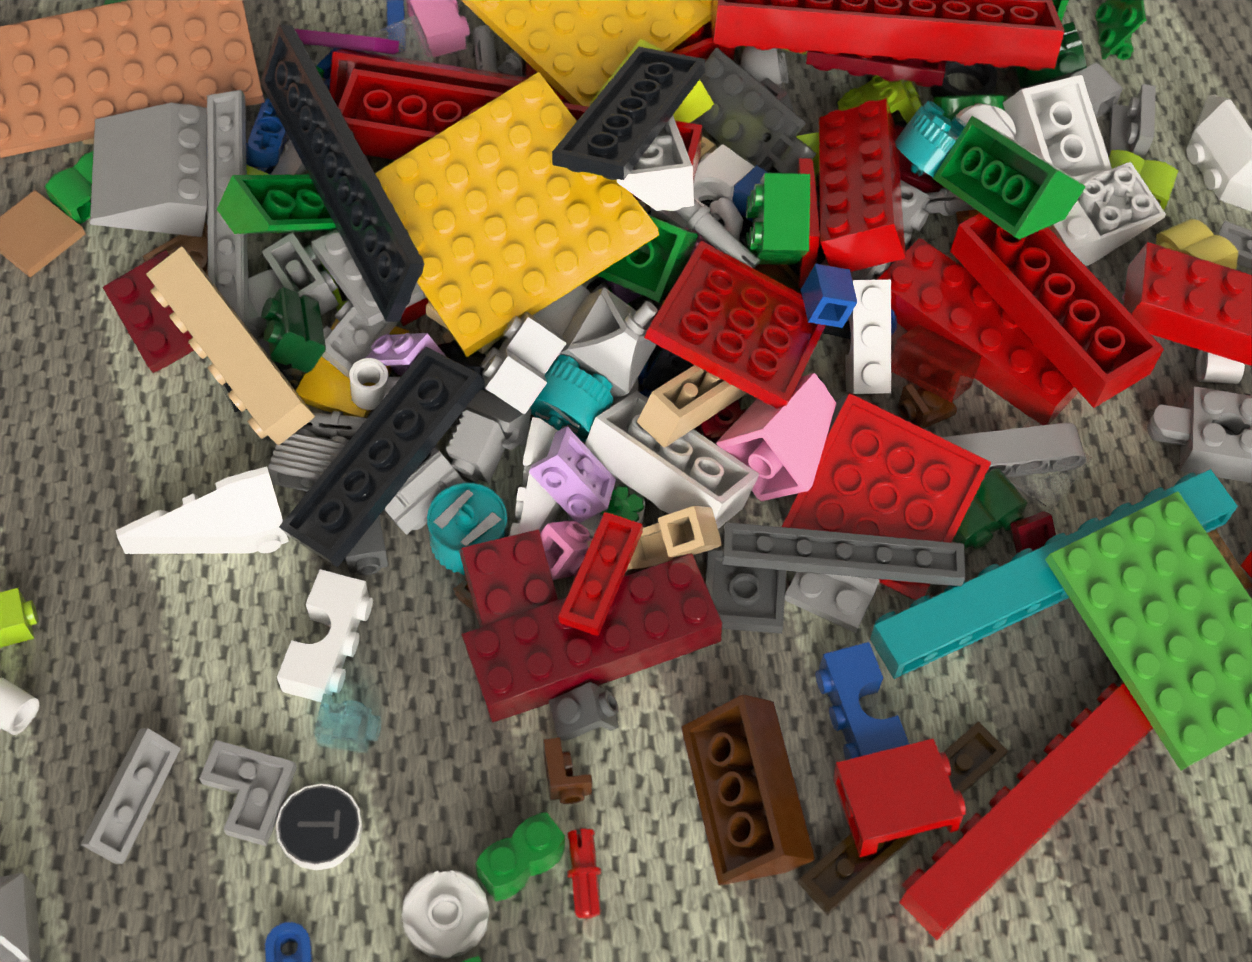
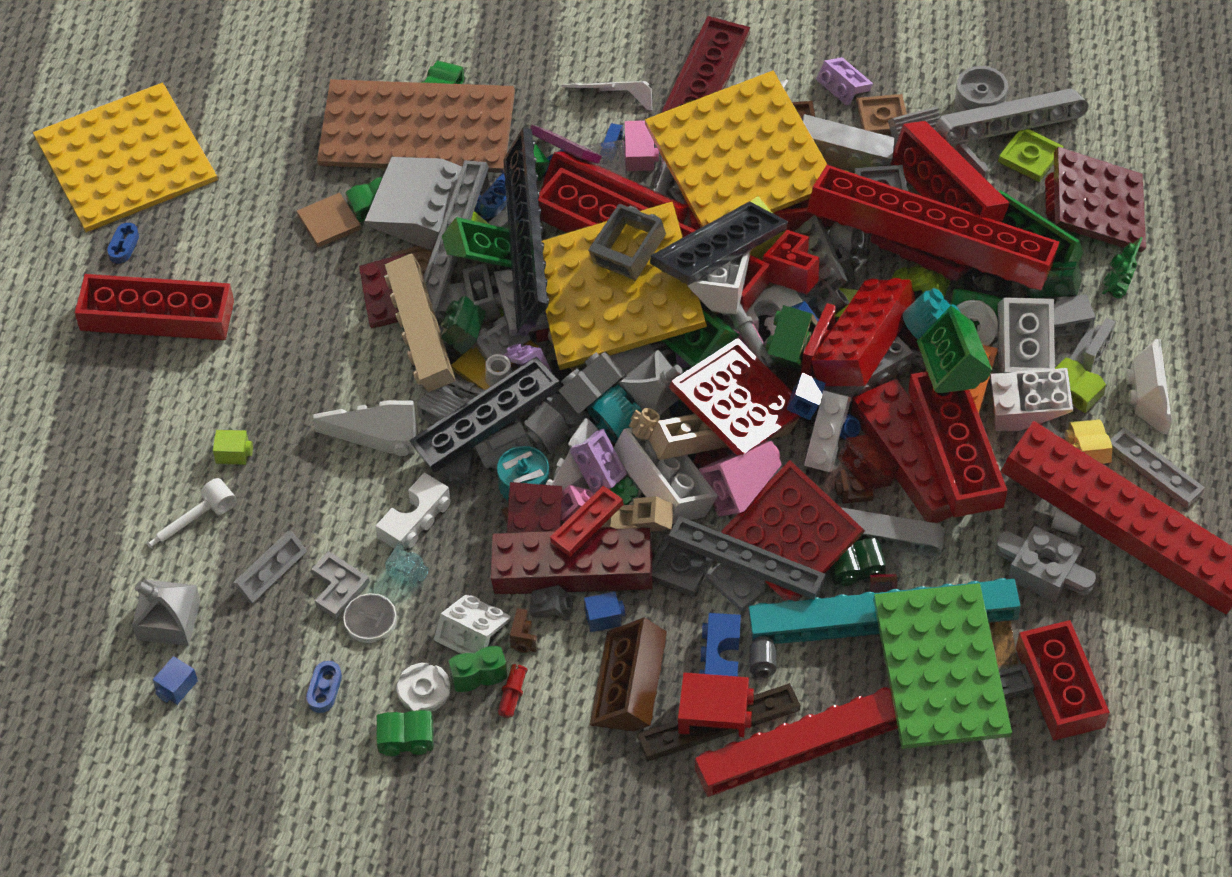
camera: 25 degrees right, 5 degrees down
none -> white bracket [434,595,511,654]
none -> blue brick [584,592,625,633]
none -> dark grey window [588,204,666,281]
none -> tan gear [629,408,661,440]
none -> dark grey brick [749,636,777,678]
none -> red brick [763,230,819,294]

